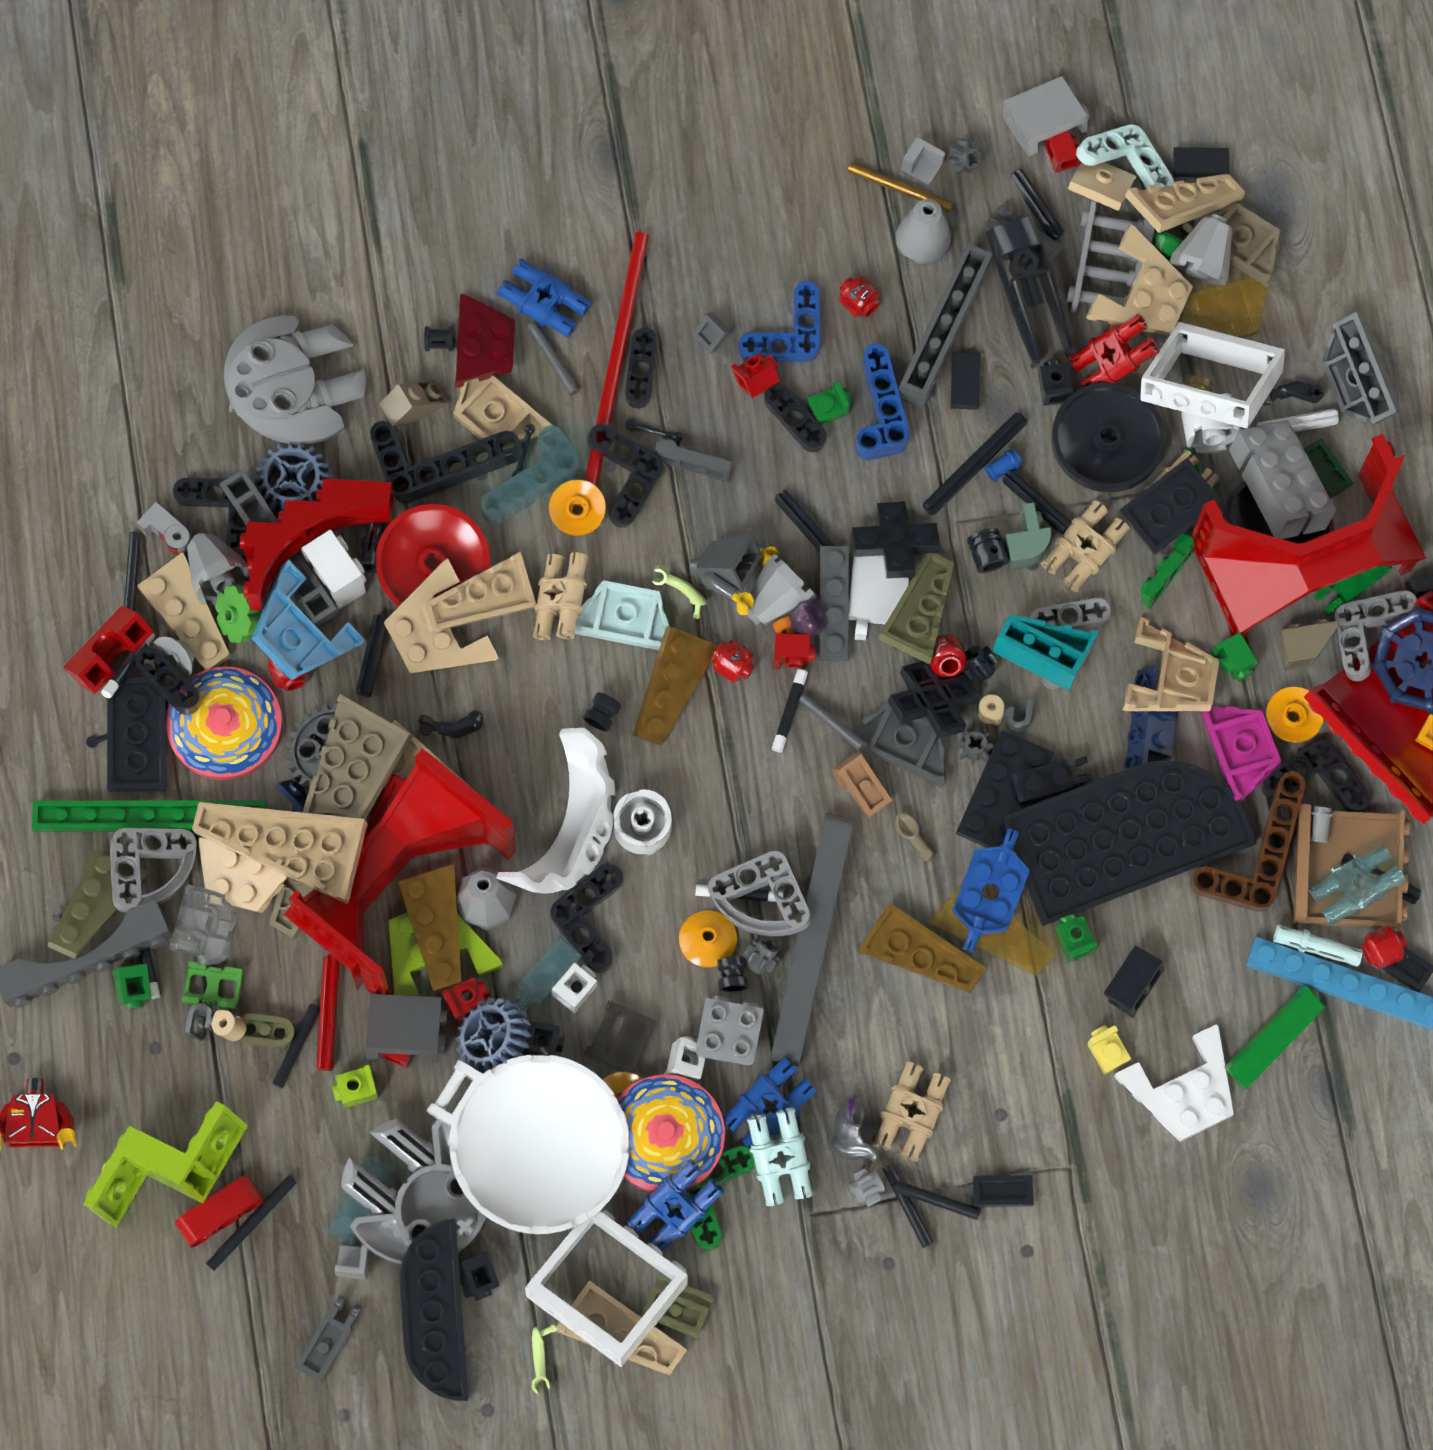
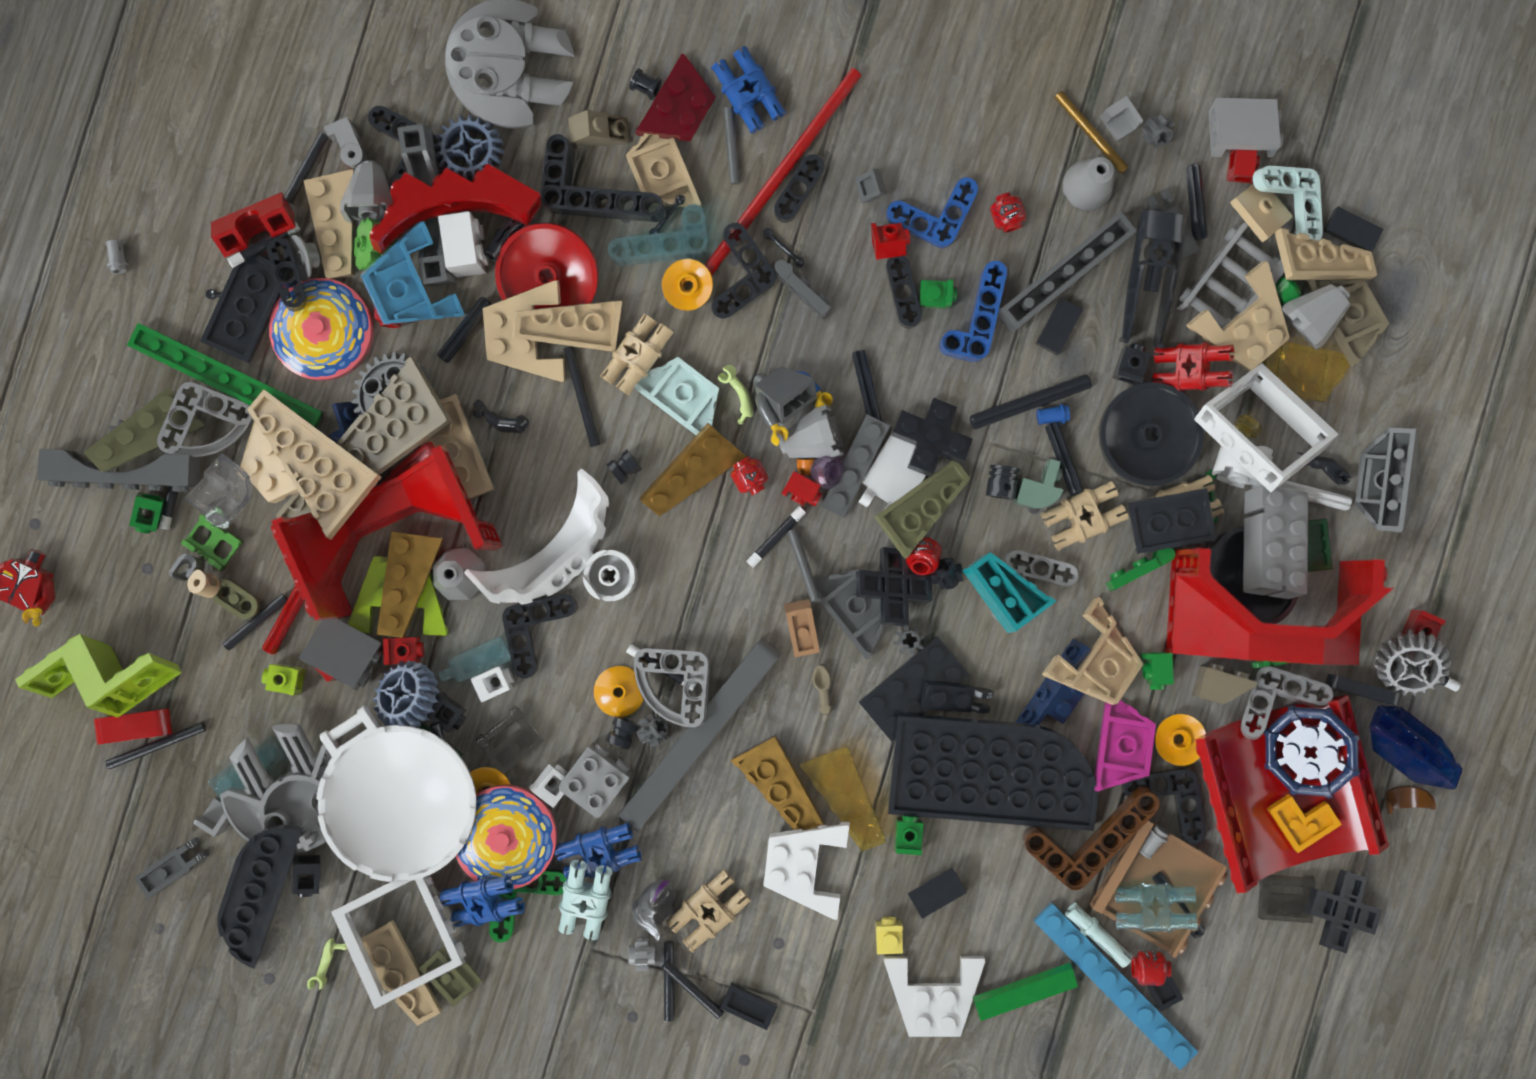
camera: 30 degrees right, 15 degrees up
blue plate [952,829,1030,953] -> none
leg [978,695,1033,734] -> none
none -> black bar [564,346,600,448]
none -> white wing [763,822,850,920]

